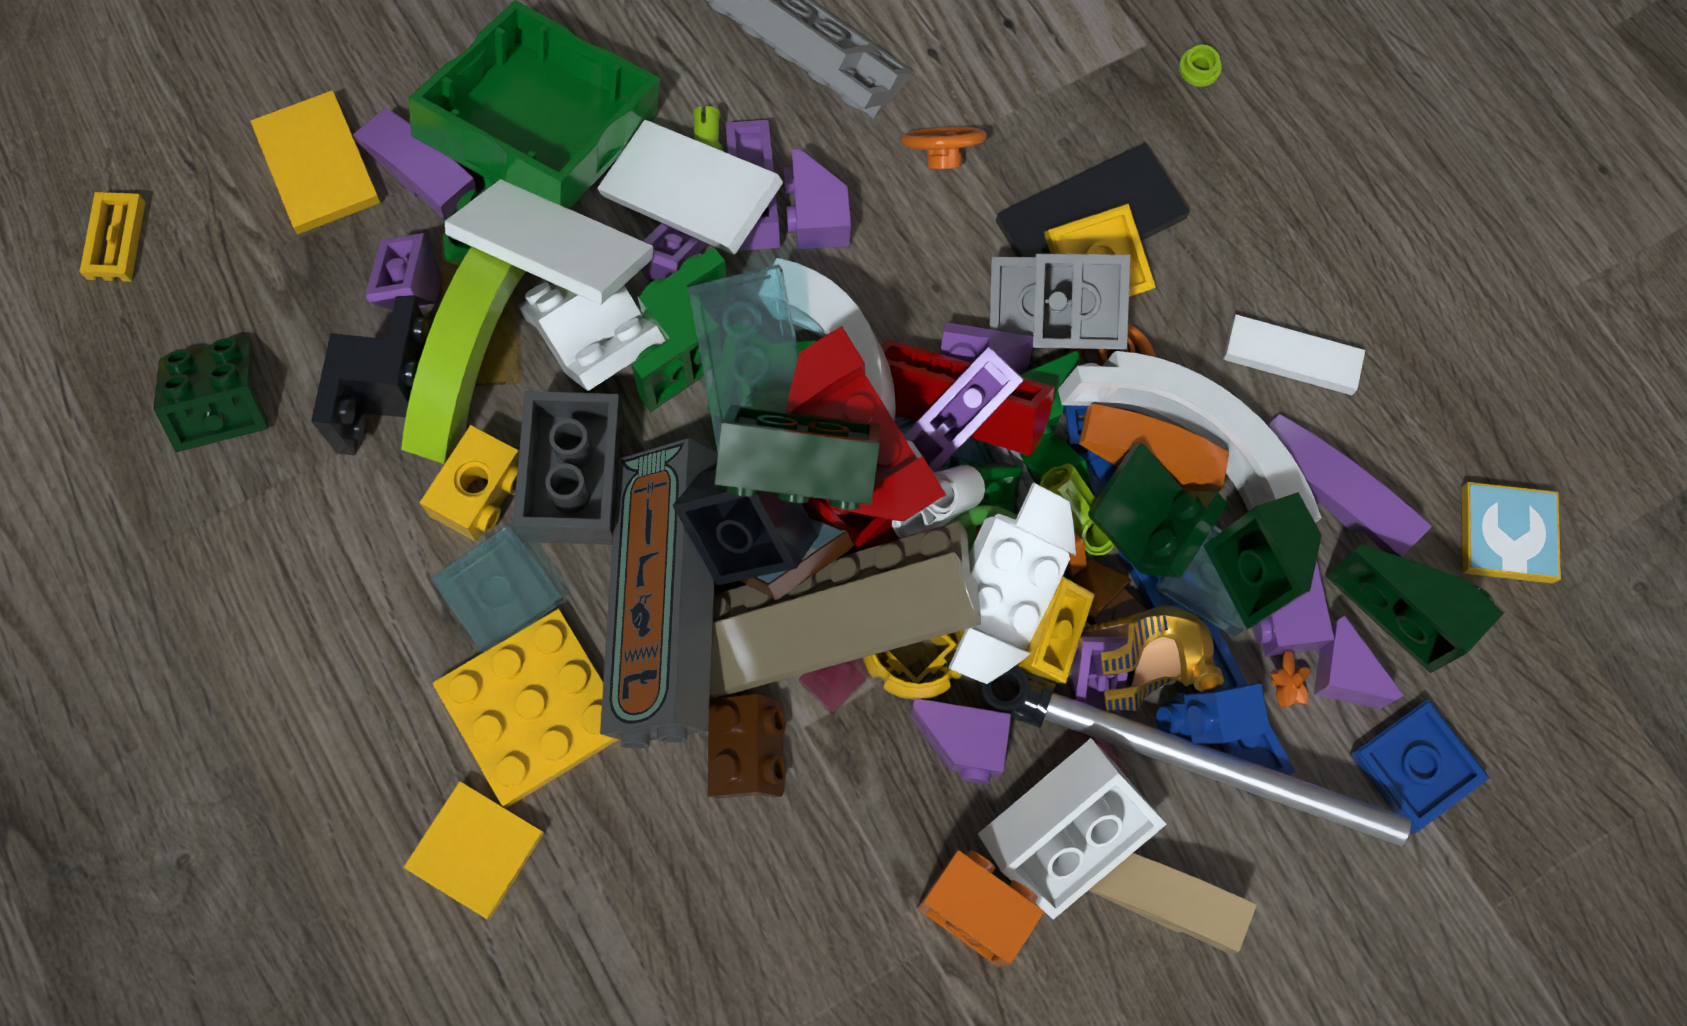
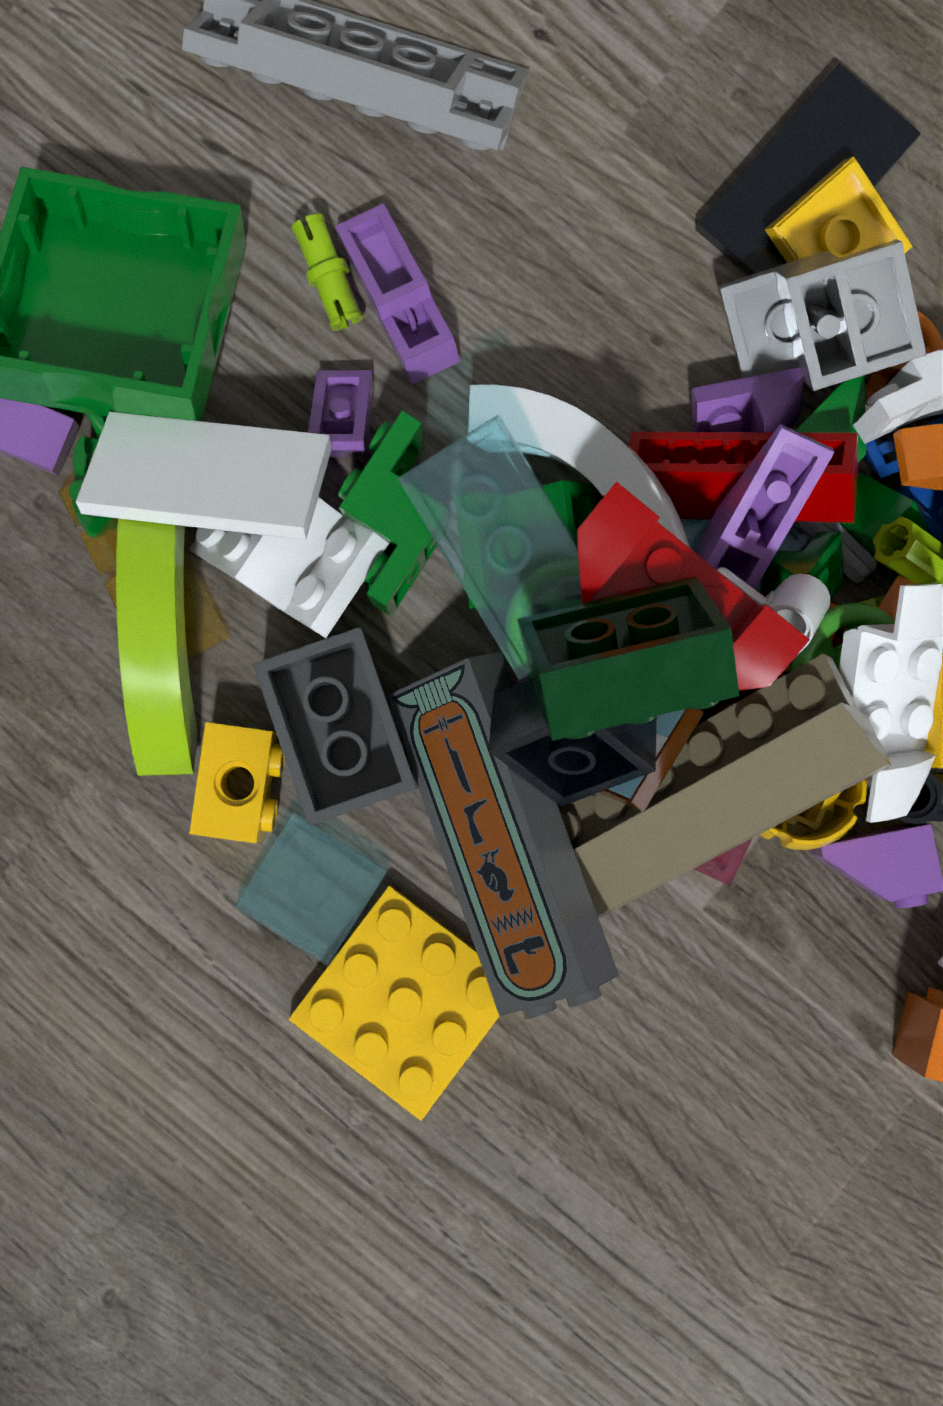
camera: 20 degrees left, 15 degrees up
black bracket [311,296,431,456] -> none
medium lavender slope [365,233,442,310] -> none
yellow tile [403,781,545,920] -> none
white tile [597,120,783,255] -> none
reddish brown bracket [708,694,787,799] -> none
medium lavender slope [784,149,851,249] -> none
orange piece [900,127,987,169] -> none

